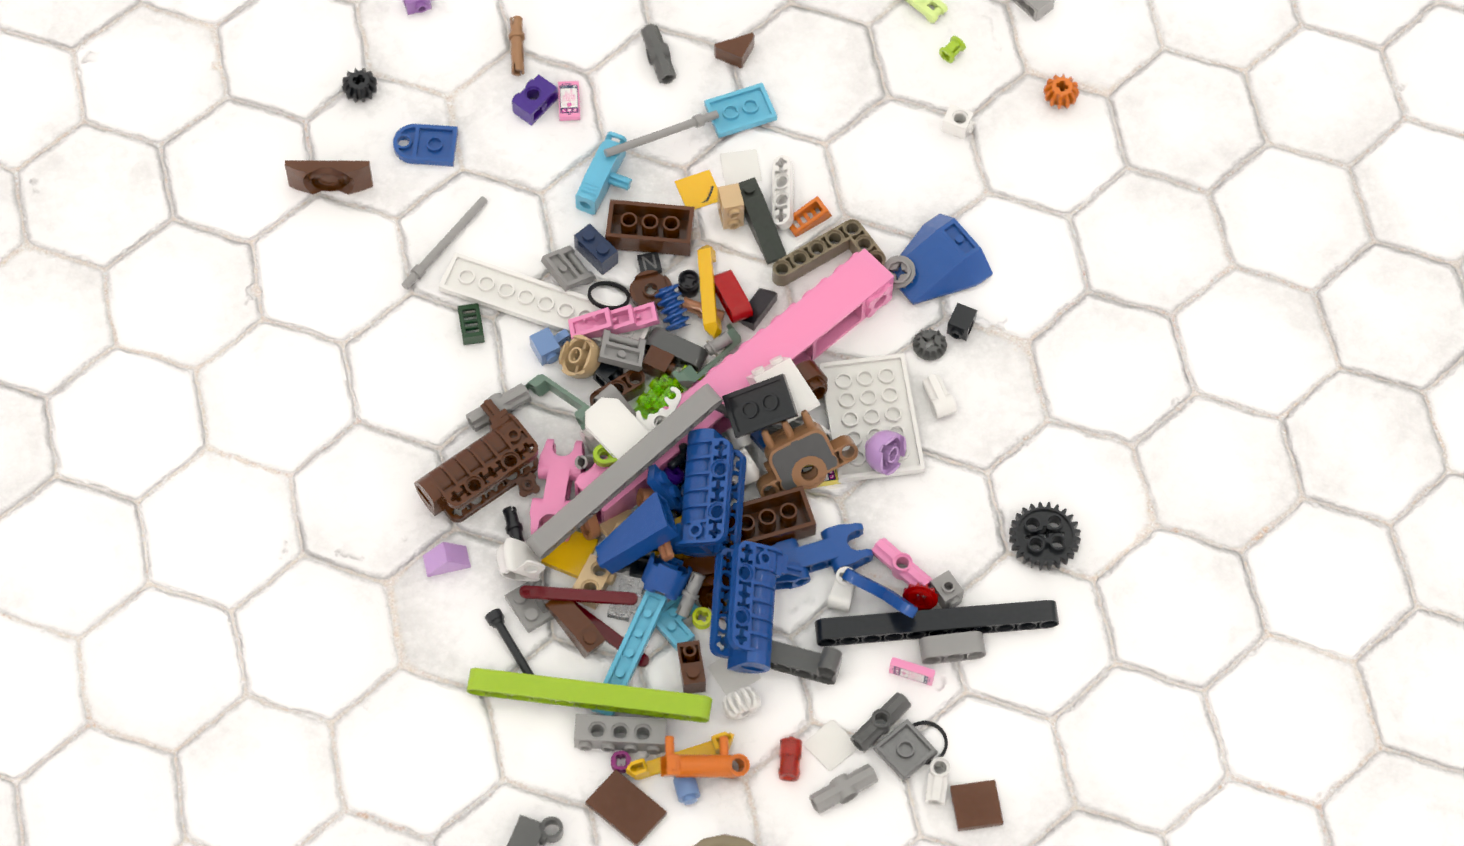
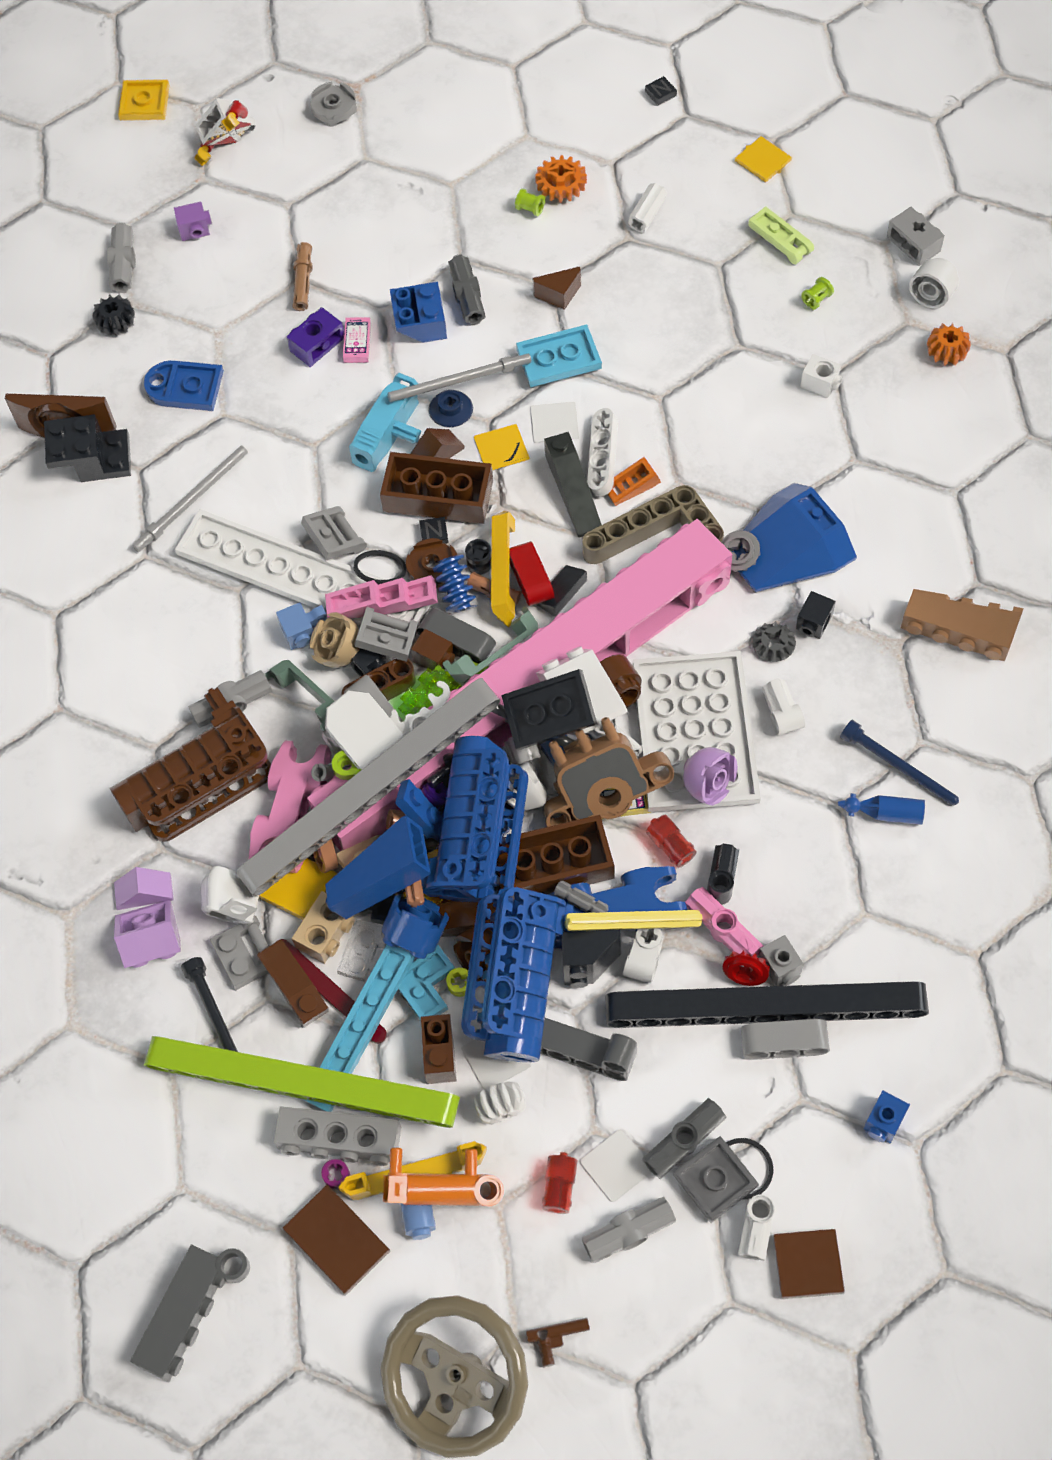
camera: 10 degrees right, 0 degrees up
dark green slope [457,303,485,345] -> none
black pin [502,506,525,542] -> none
reddish brown plate [515,473,540,497] -> none
dark red piece [519,585,638,605] -> none
dark blue brick [574,223,618,275] -> none
light grey pin [675,571,706,618] -> none
light grey pin [704,331,733,356] -> none
tan brick [717,183,744,230] -> none
blue beam [842,568,919,618] -> none
bright pink tile [889,657,935,686] -> none
black gear [1009,502,1081,571] -> none
none -> black bracket [44,414,131,483]
none -> light grey piece [107,223,136,293]
none -> lavender slope [114,900,181,968]
none -> blue slope [389,282,447,343]
none -> reddish brown slope [410,428,465,459]
none -> dark blue piece [429,390,473,428]
none -> light grey axle [554,881,609,913]
none -> black slope [561,929,621,988]
none -> light yellow axle [564,910,703,931]
none -> clear red piece [646,814,697,868]
none -> black piece [707,843,739,905]
none -> blue wheel [838,793,925,825]
none -> dark blue piece [840,719,959,806]
none -> blue brick [863,1090,910,1143]
none -> medium nougat wedge [901,589,1024,661]
none -> white piece [909,258,959,309]

